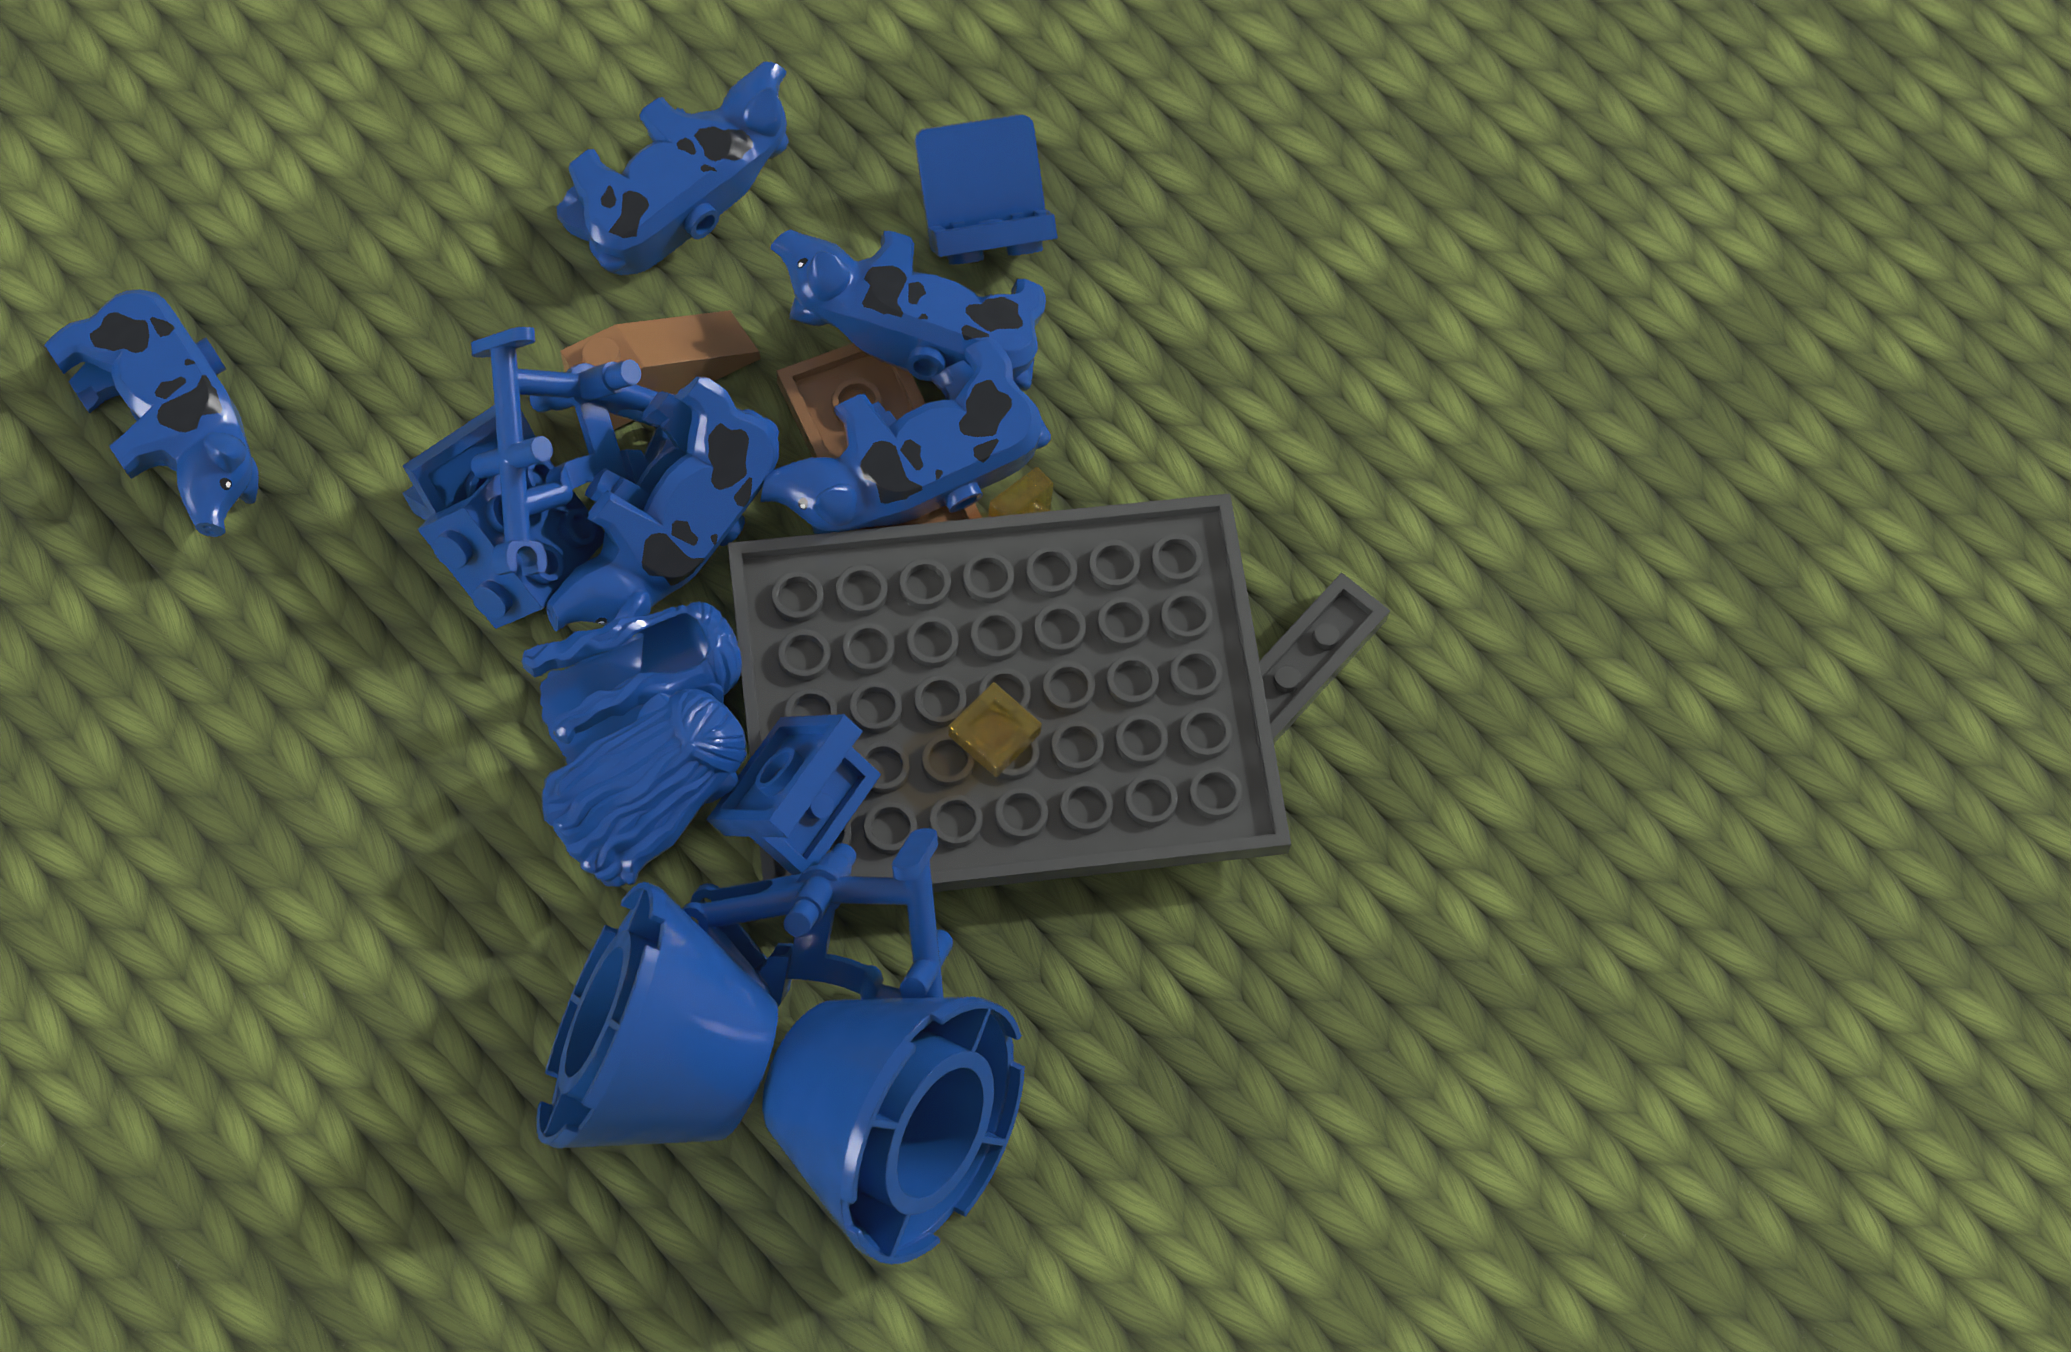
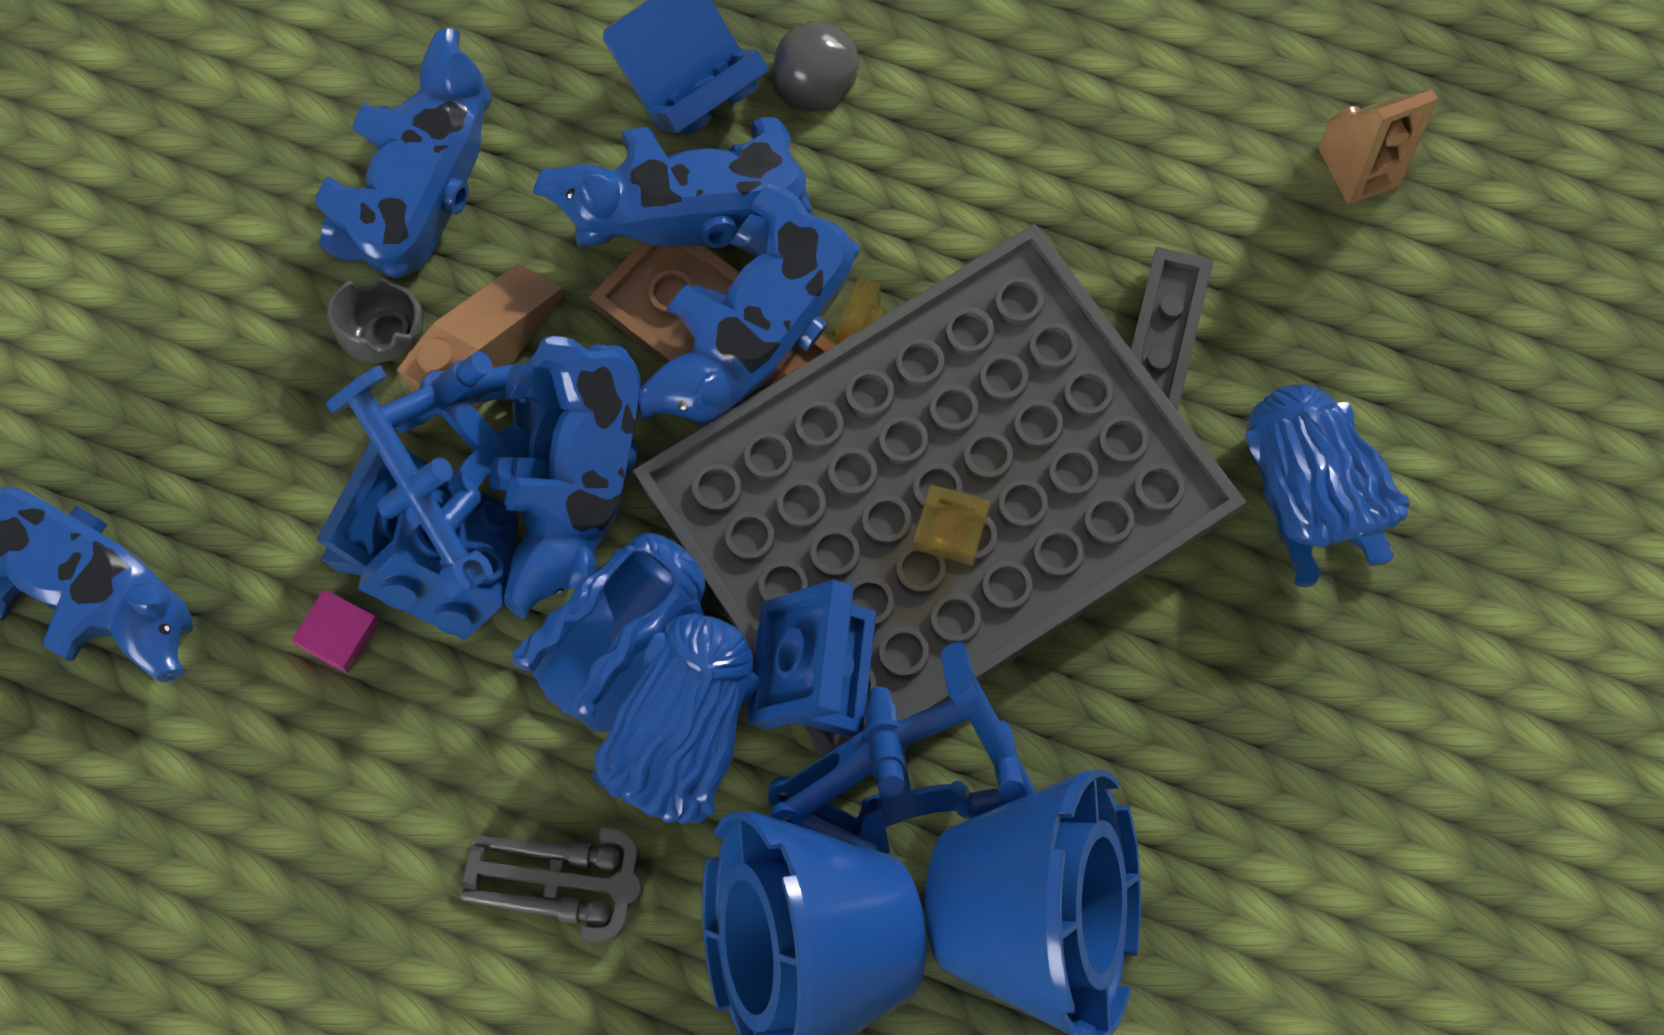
camera: 15 degrees left, 5 degrees up
none -> dark pink tile [291,589,380,674]
none -> dark grey hair [327,277,424,364]
none -> dark grey piece [462,827,643,943]
none -> dark grey hair [772,21,859,111]
none -> blue hair [1246,384,1410,587]
none -> medium nougat slope [1318,89,1438,206]

